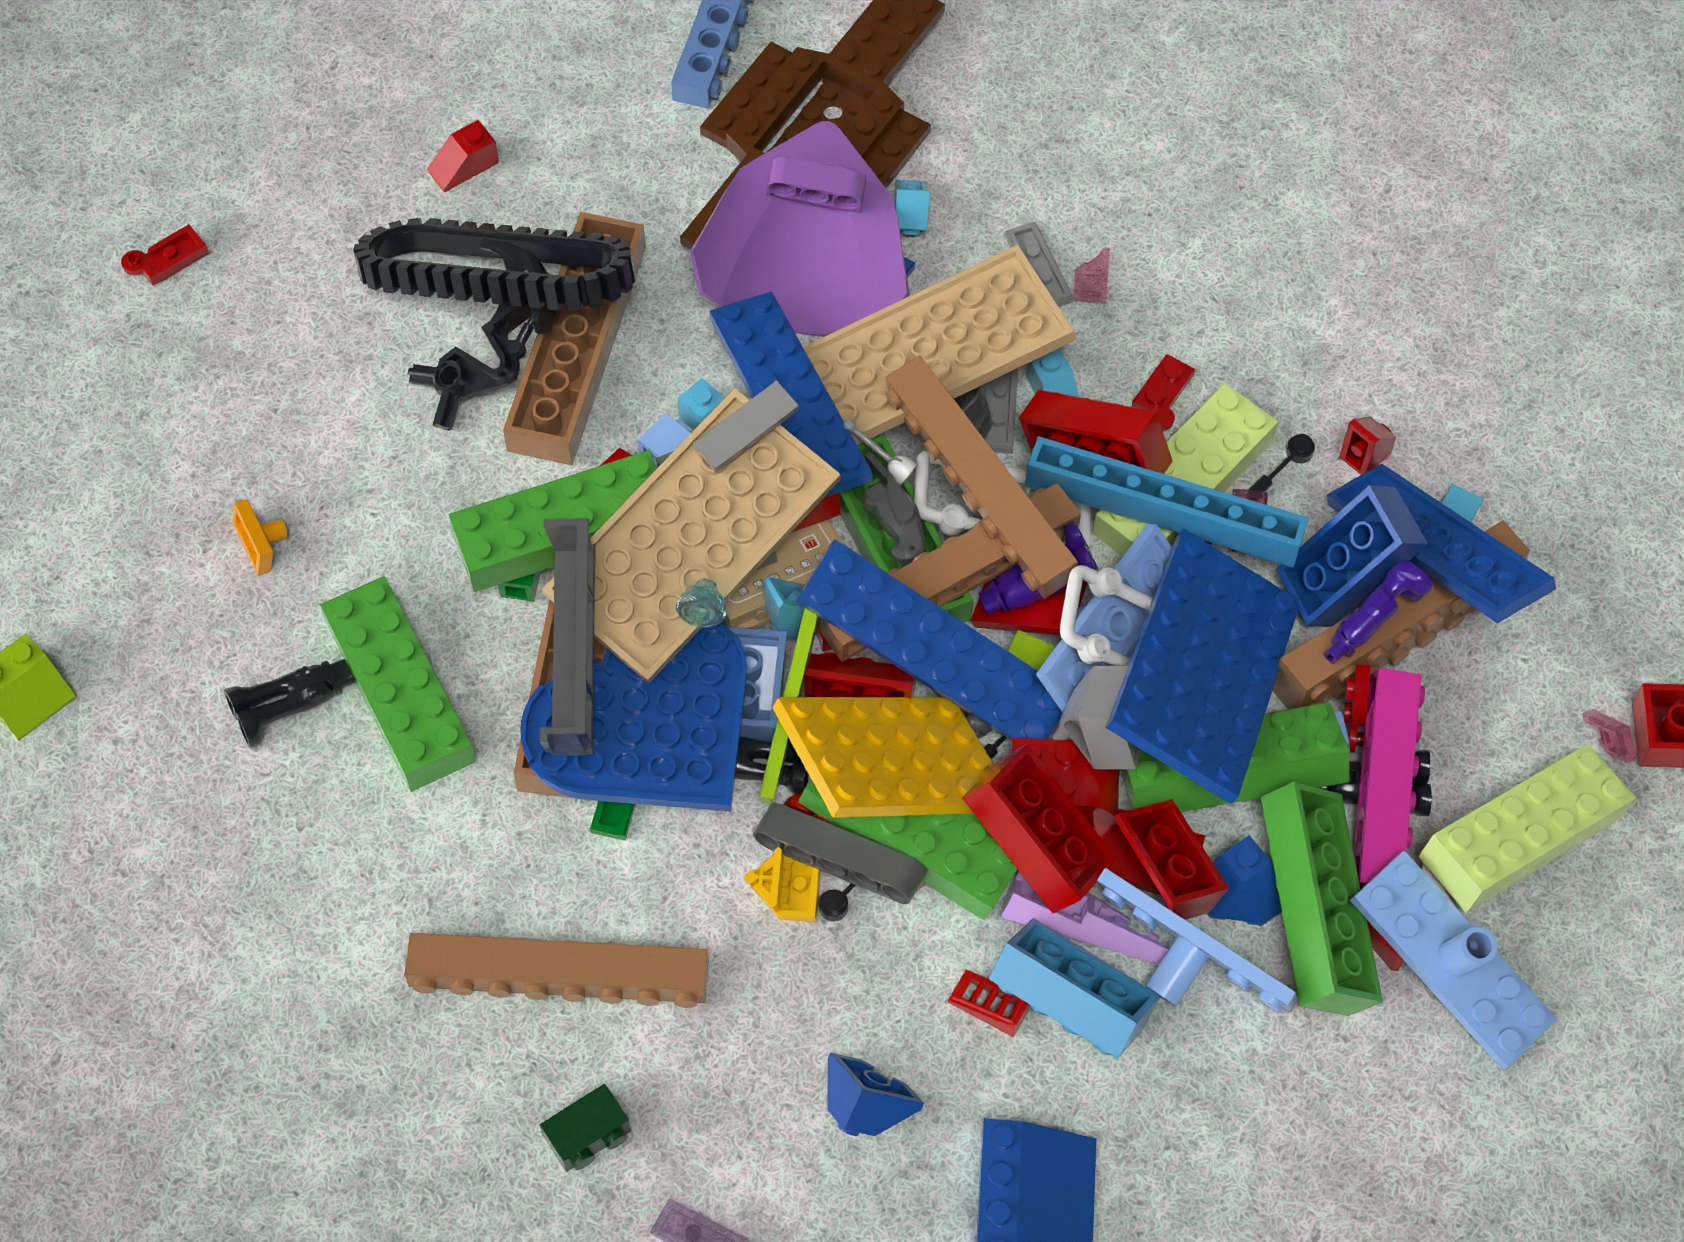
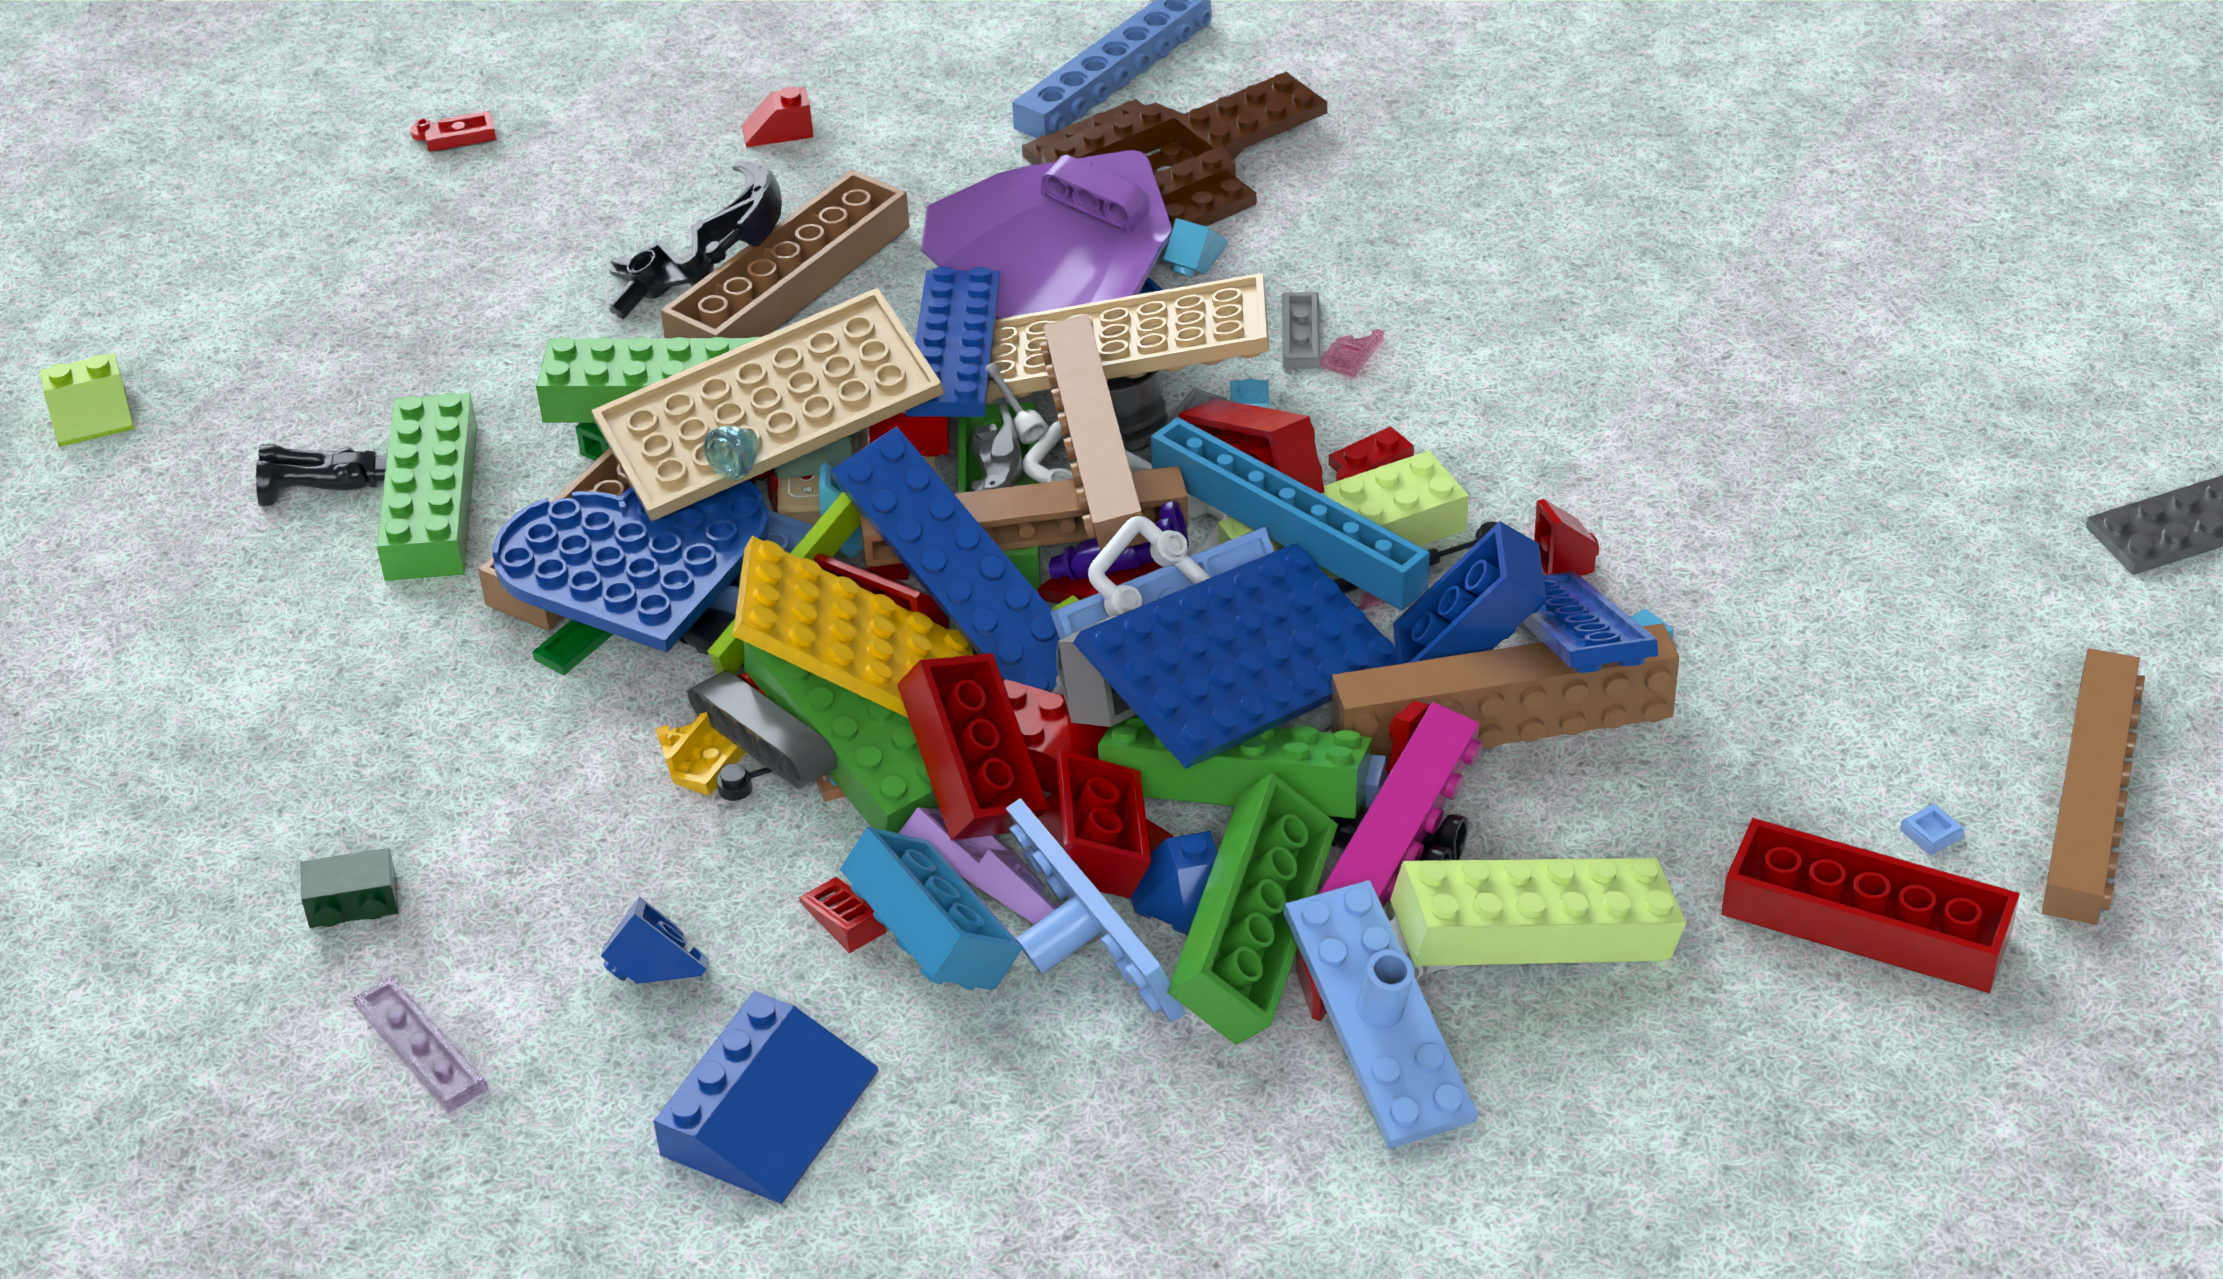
camera: 25 degrees right, 20 degrees down
light orange tile [232,499,287,576] -> none
black piece [353,218,636,311] -> none
medium nougat brick [404,933,709,1008] -> none
dark grey piece [540,518,595,756] -> none
light grey tile [693,380,799,473] -> none
dark purple piece [1323,559,1434,664] -> none
clear pink tile [1582,709,1637,763] -> none

